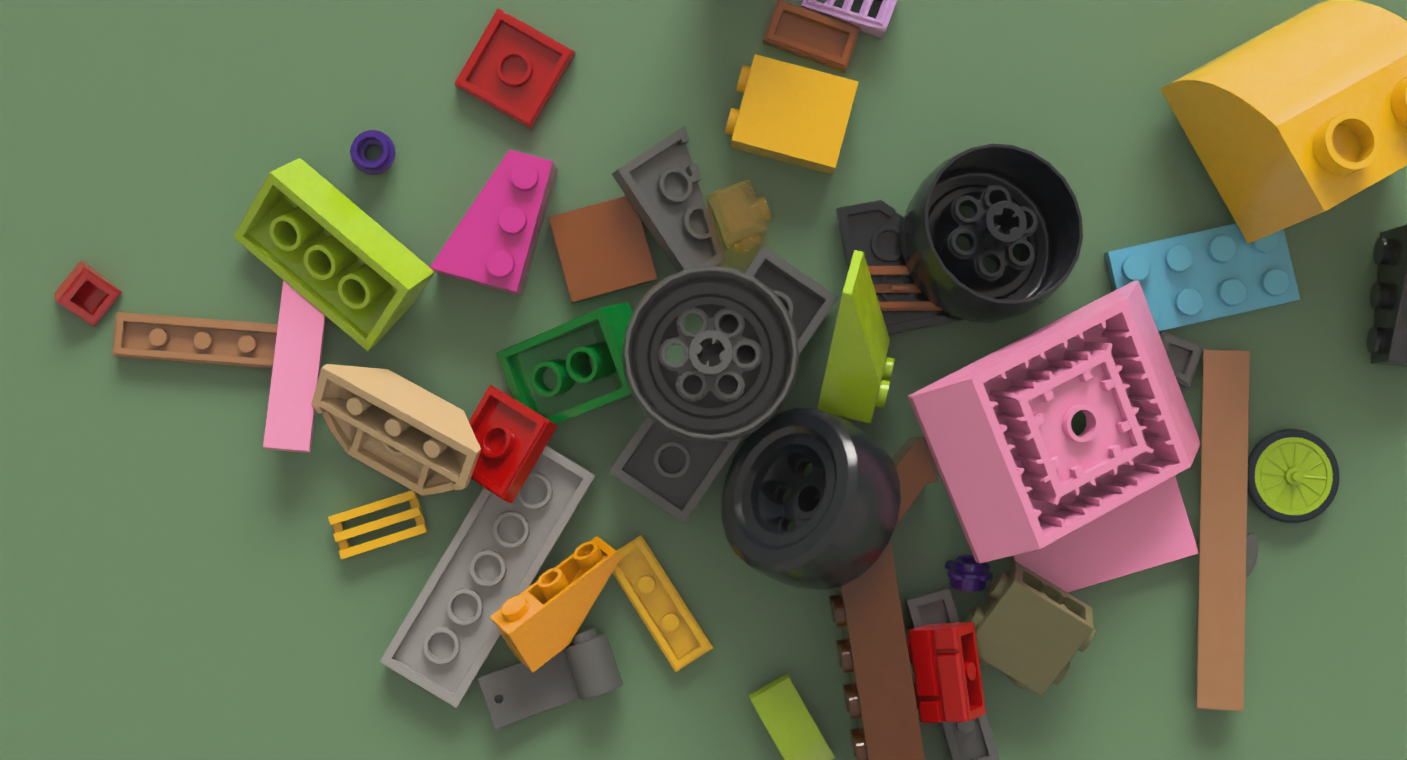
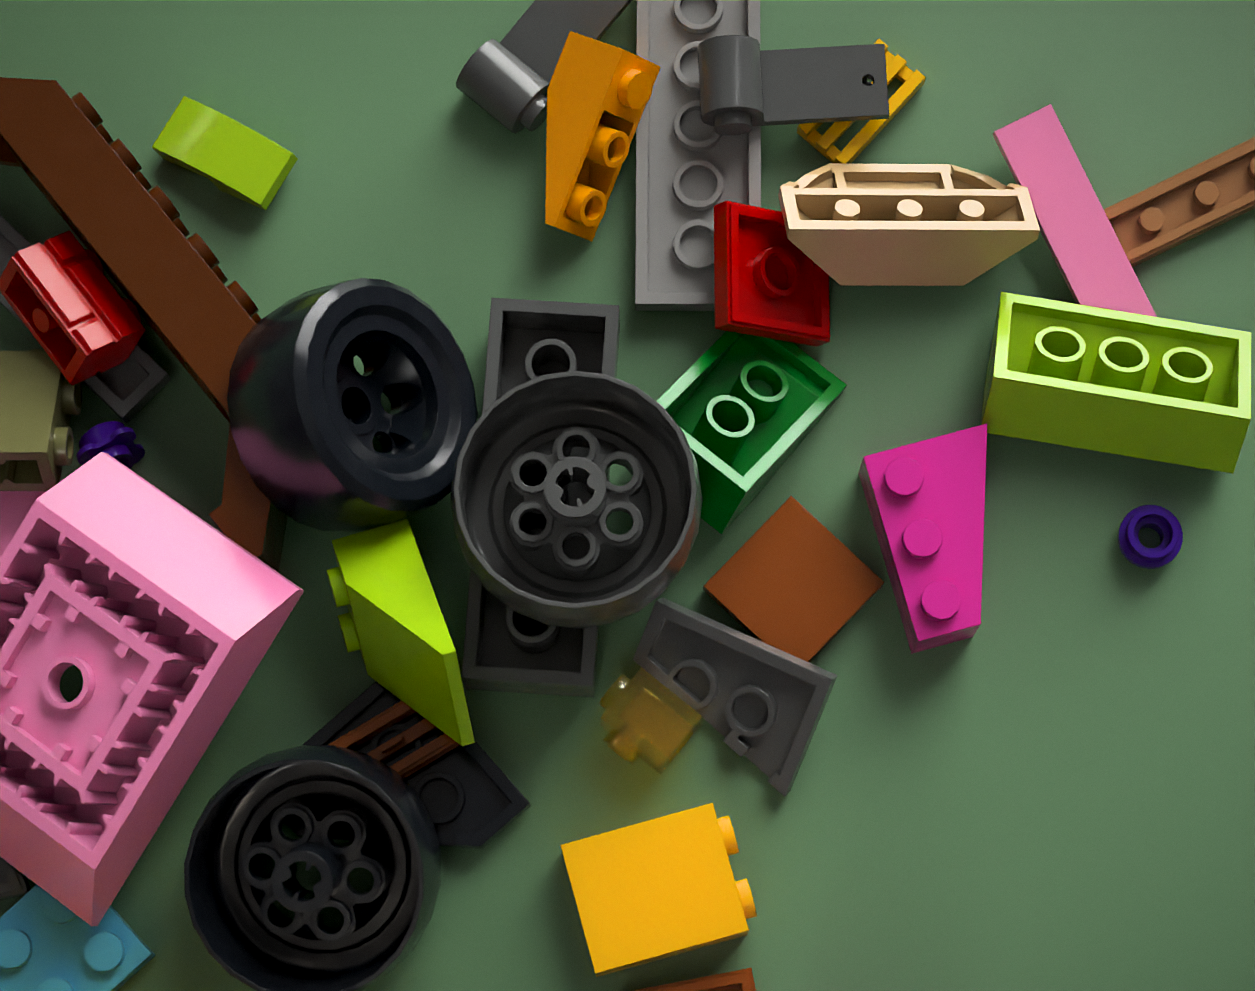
camera: 155 degrees right, 10 degrees down
red tile [454,8,575,130] -> none
yellow tile [612,534,713,672] -> none
none -> dark grey door [697,35,889,136]

